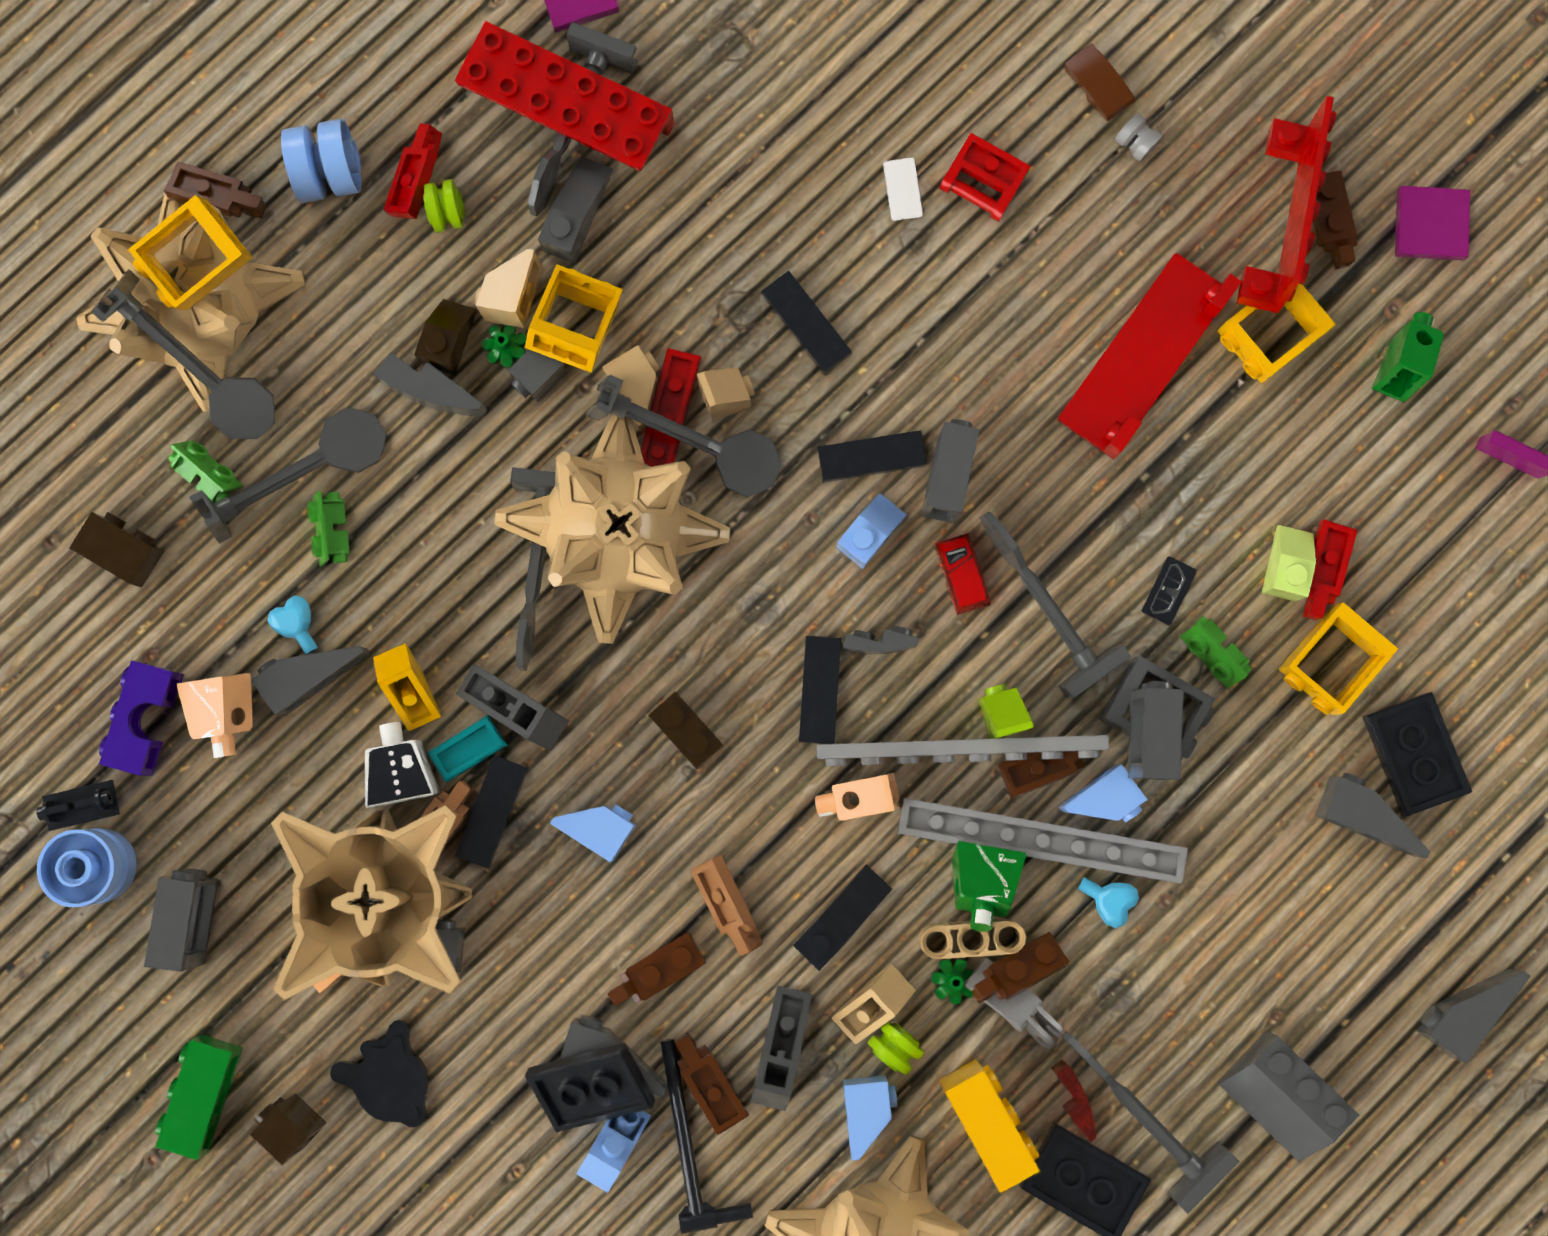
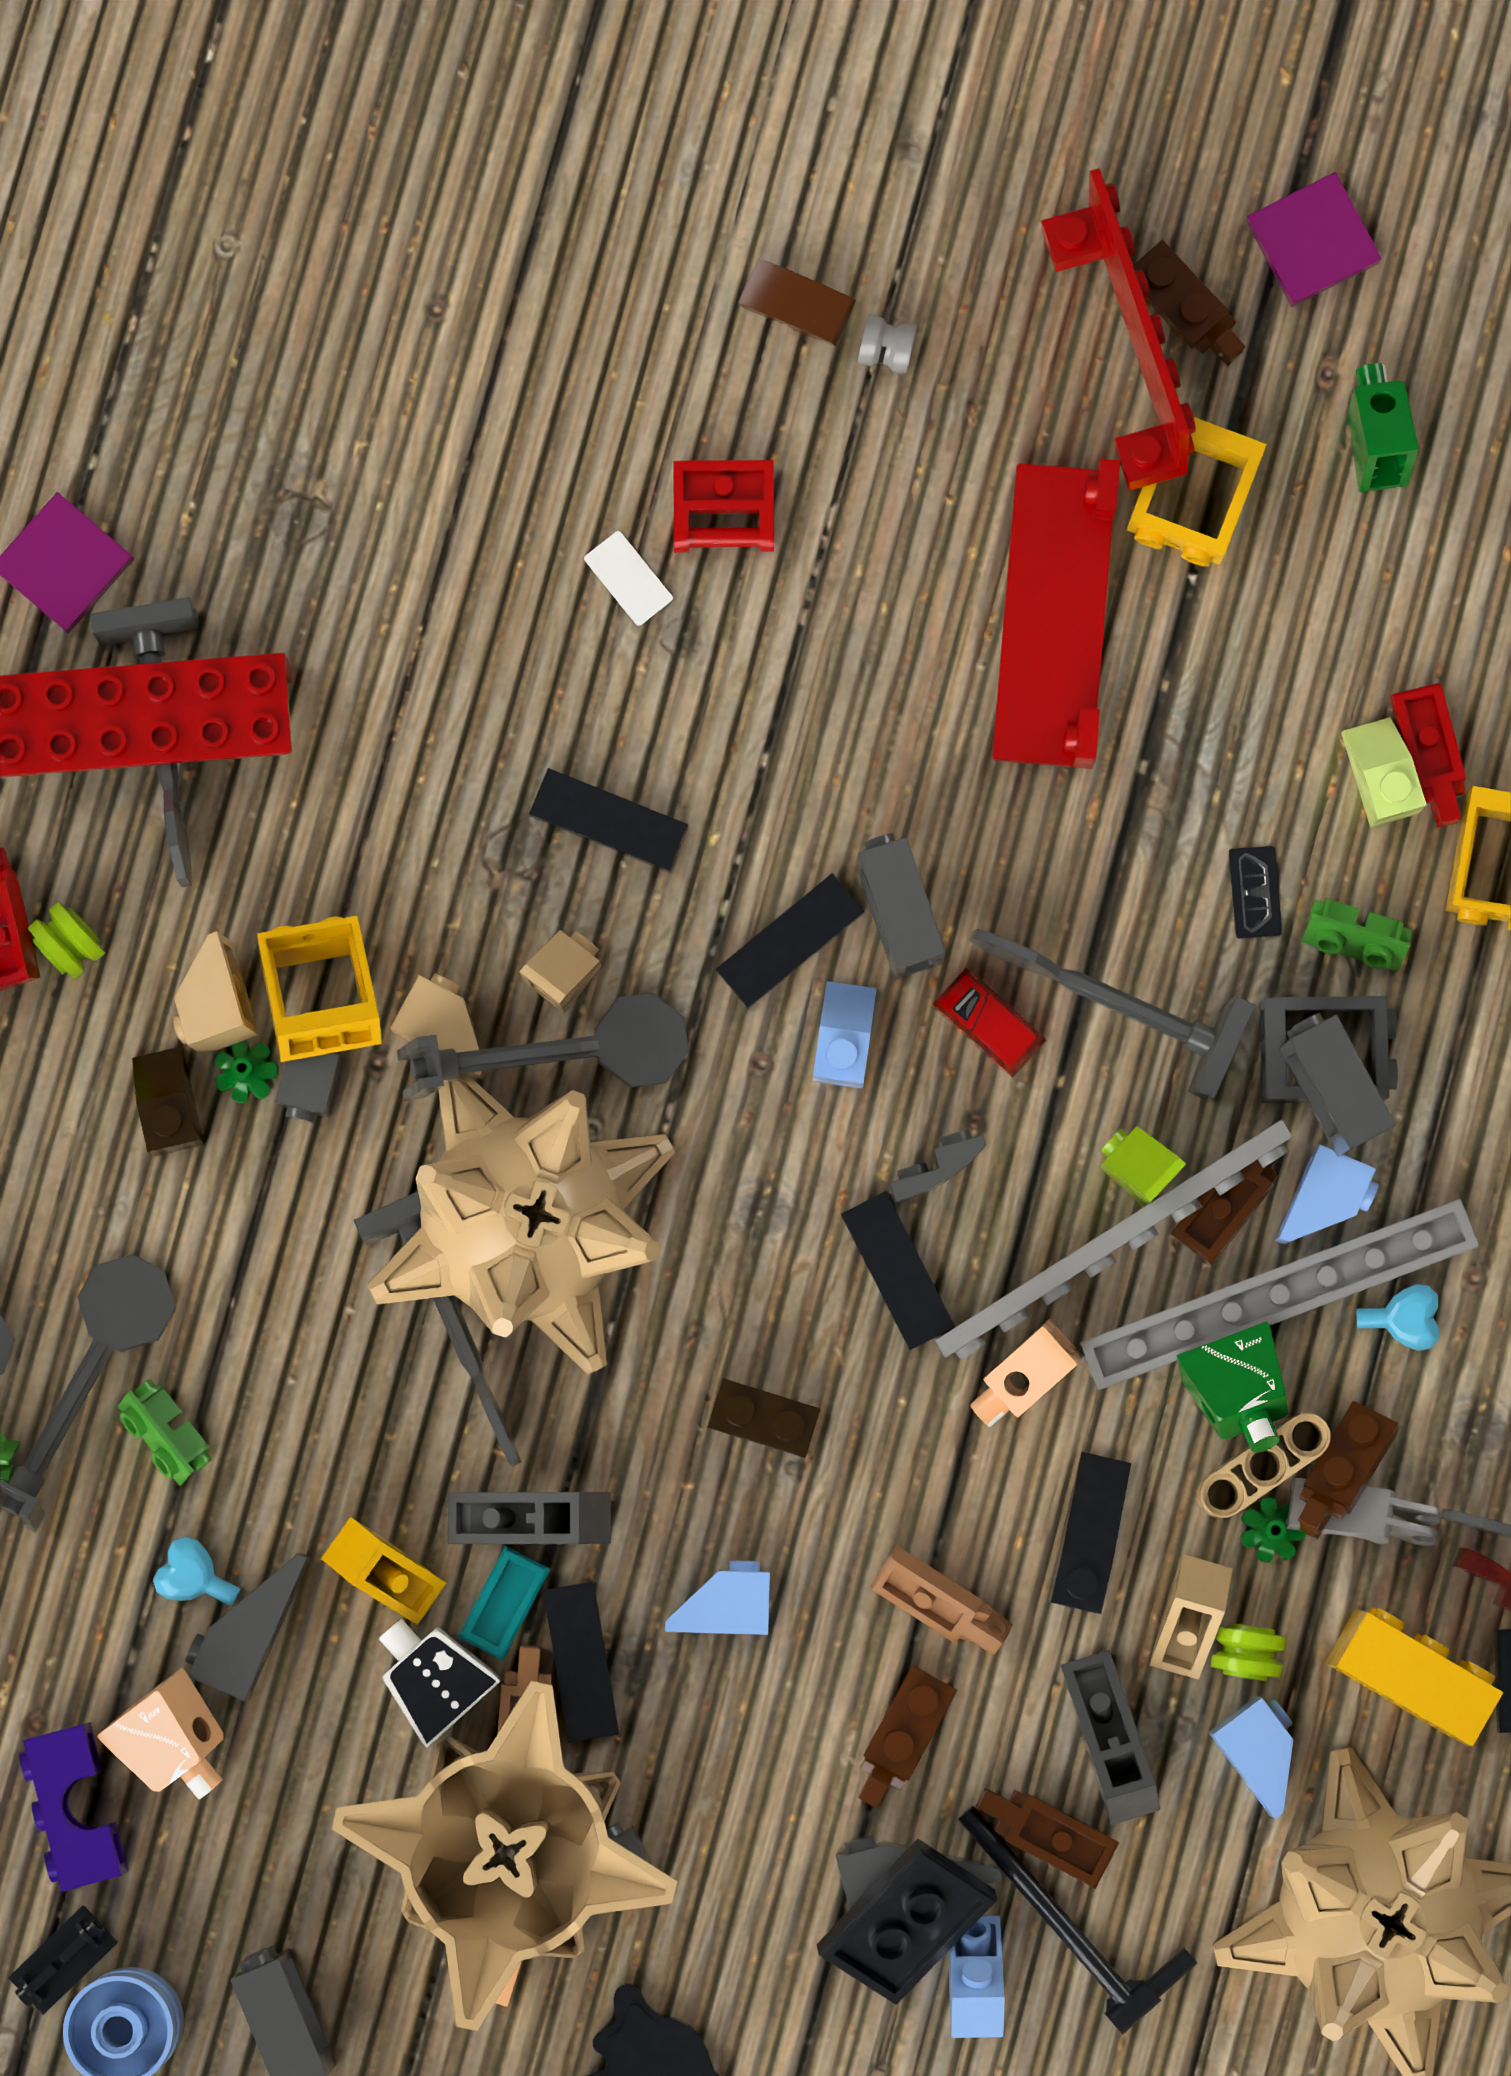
camera: 30 degrees left, 0 degrees up
dark grey slope [374,352,488,417] -> none
dark grey slope [538,157,613,264] -> none
red tile [641,348,701,467] -> none

